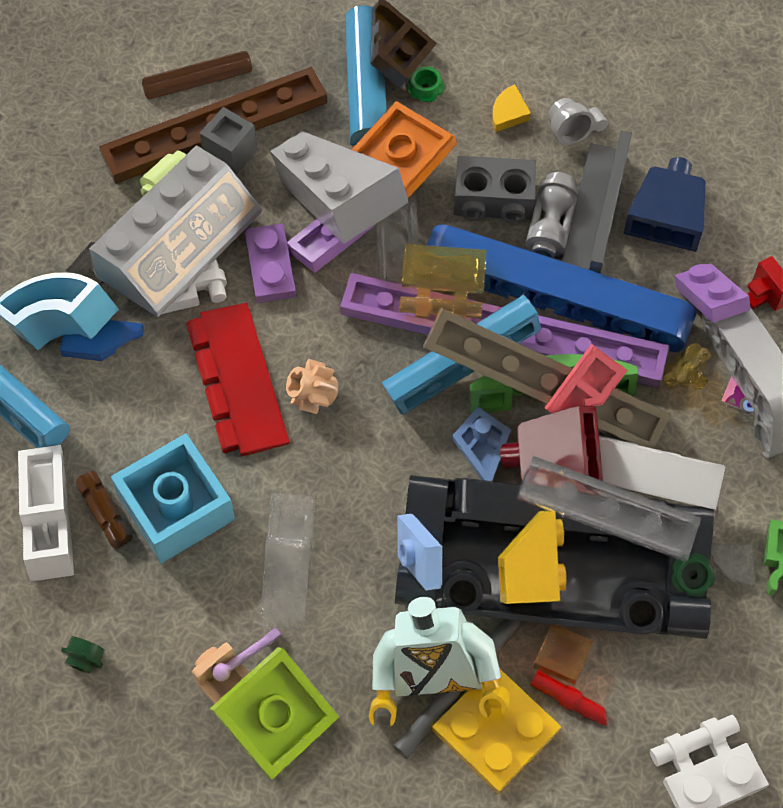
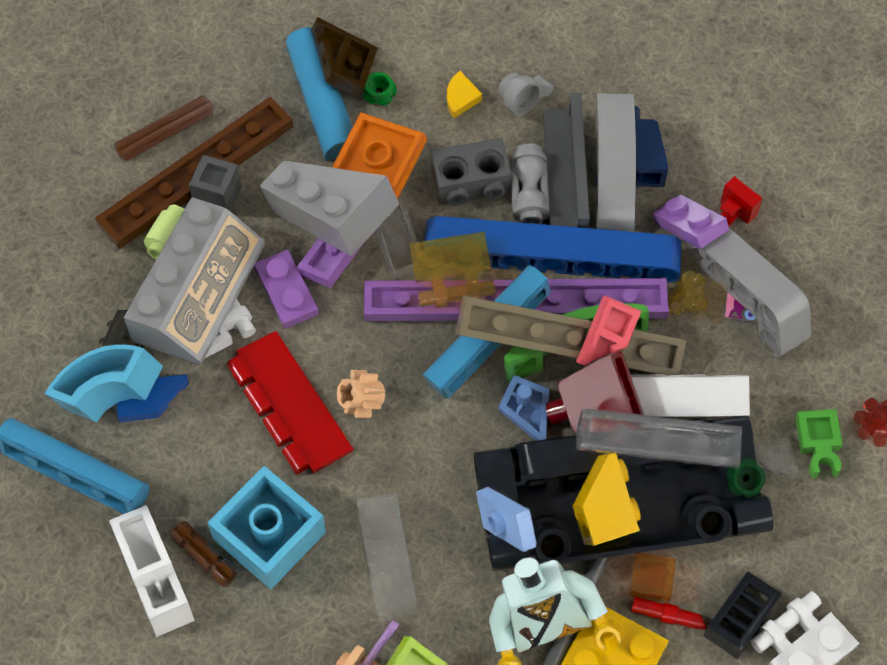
camera: 15 degrees left, 0 degrees up
none -> light grey slope [596,94,636,232]
none -> black slope [704,571,782,659]

